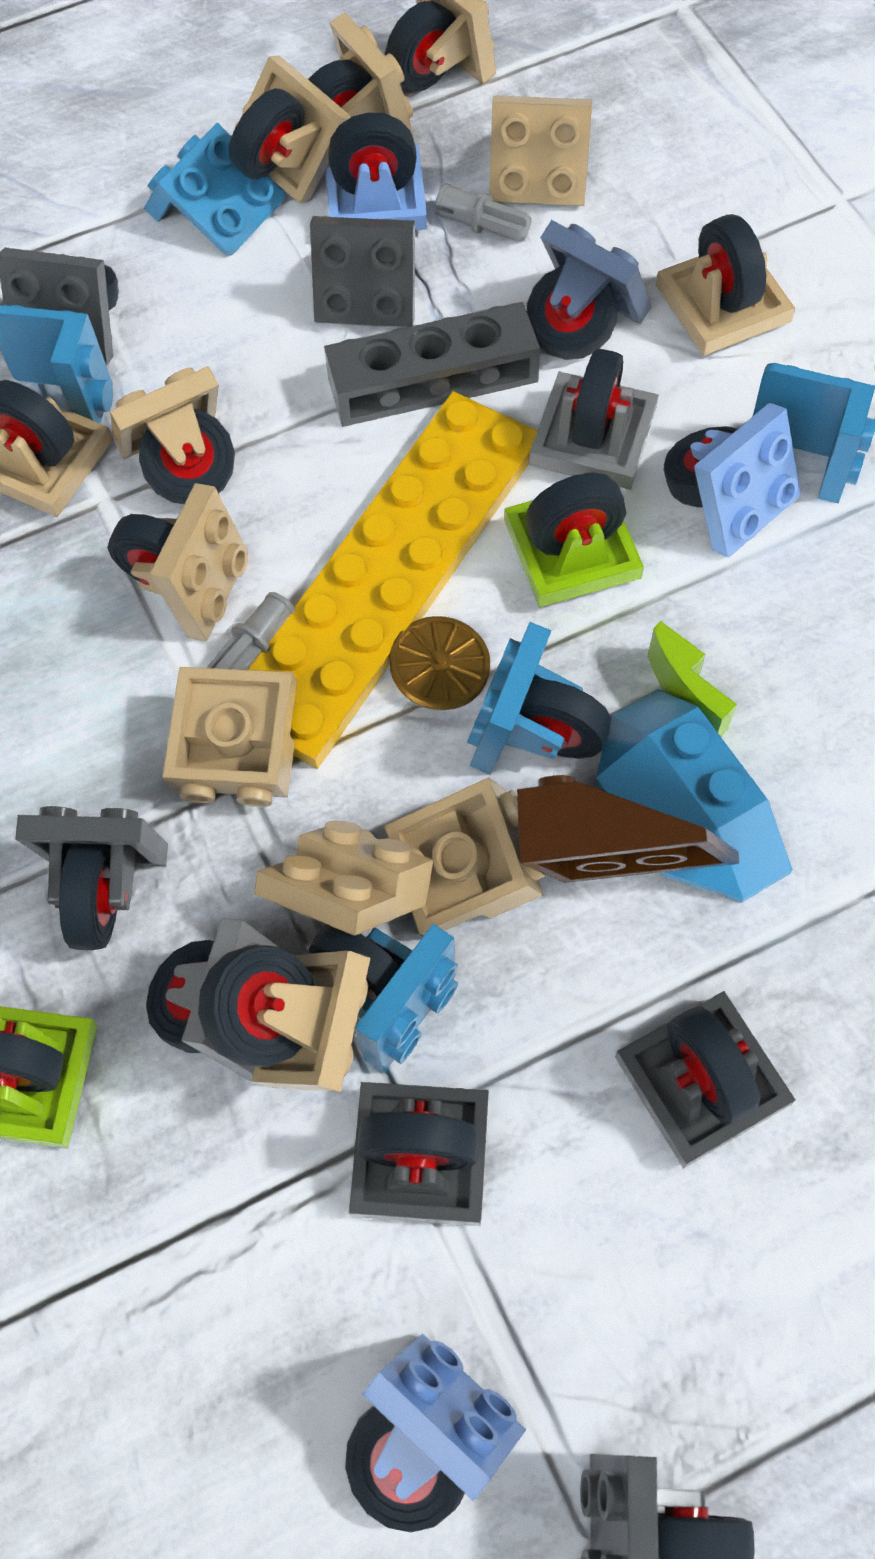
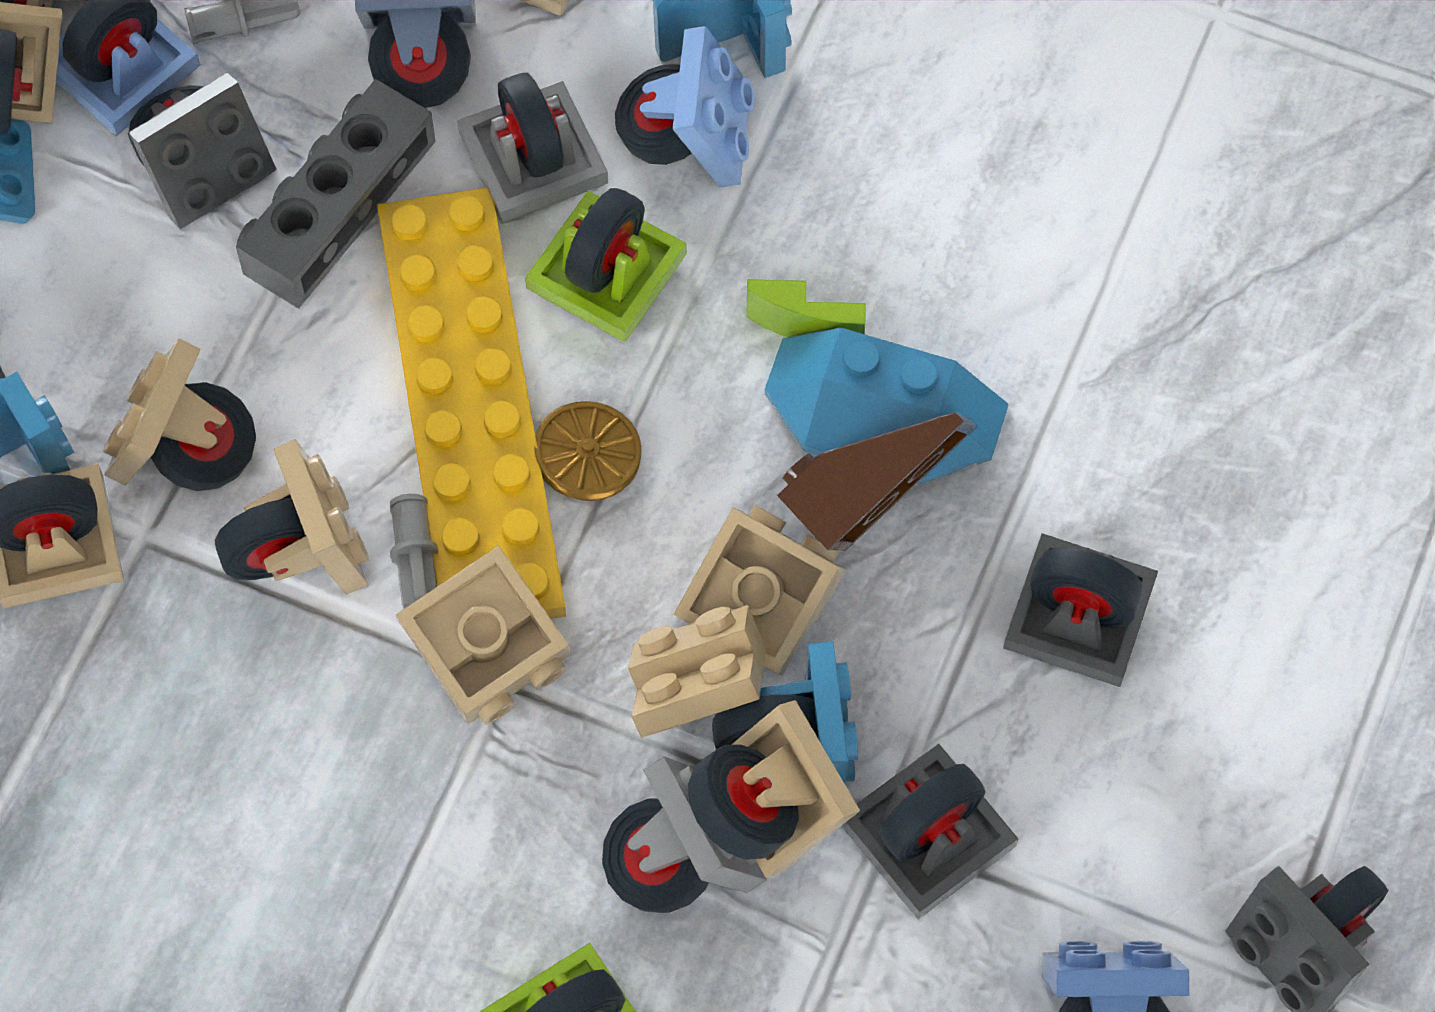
camera: 45 degrees left, 0 degrees up
dark grey plate [15,806,168,950] -> none
dark azure plate [467,622,611,775] -> none

